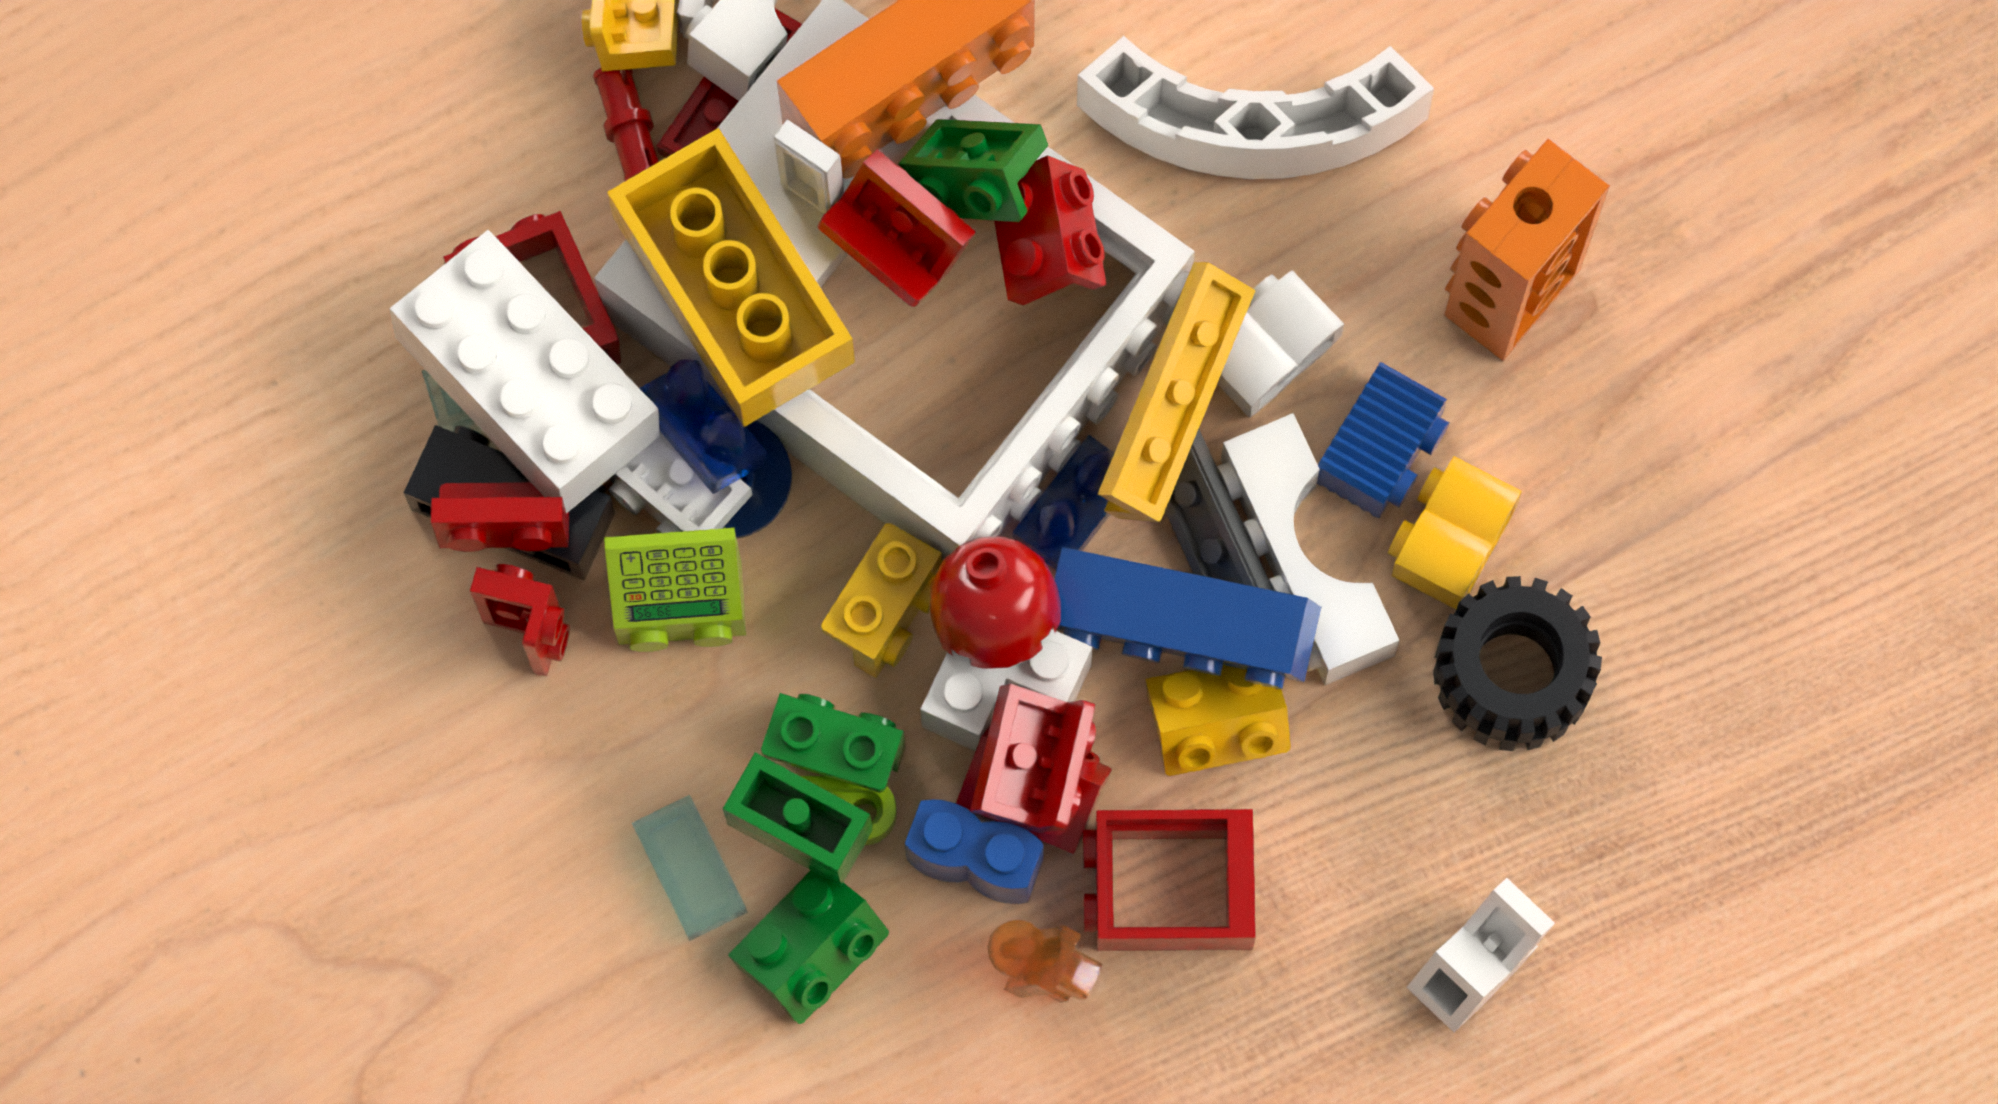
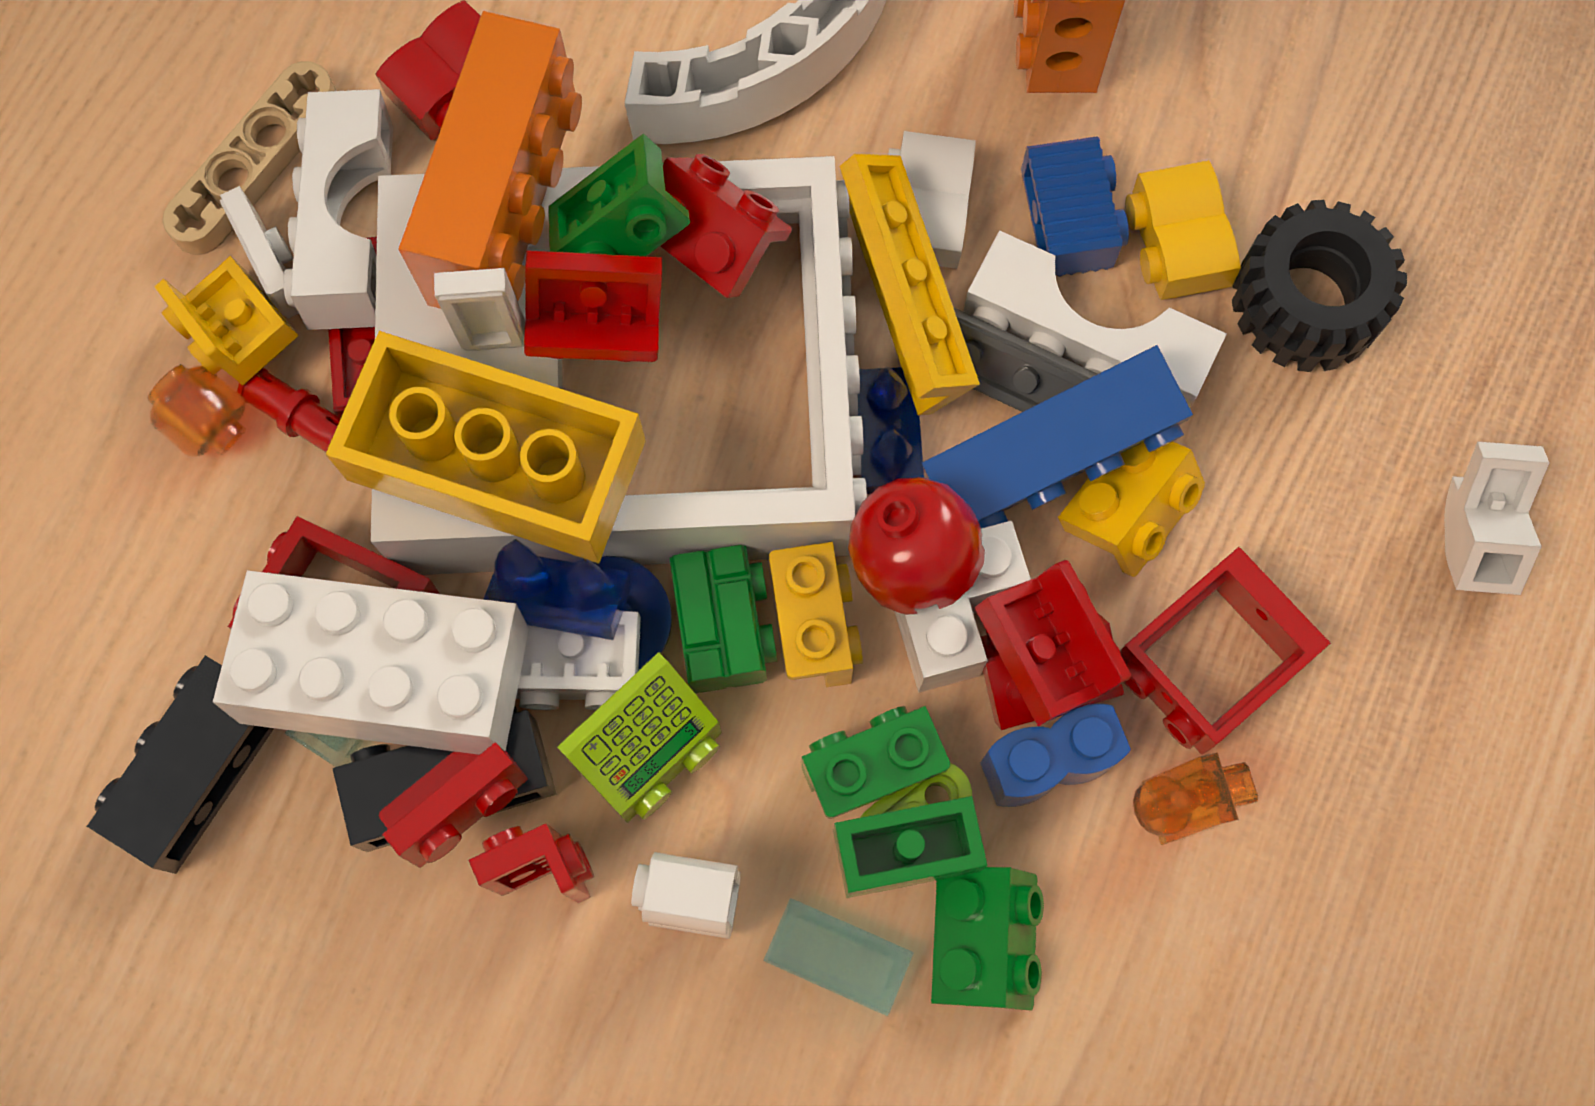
camera: 40 degrees left, 0 degrees up
none -> black brick [86,655,274,874]
none -> clear orange head [147,364,246,457]
none -> white brick [631,852,740,939]
none -> green brick [669,545,777,694]

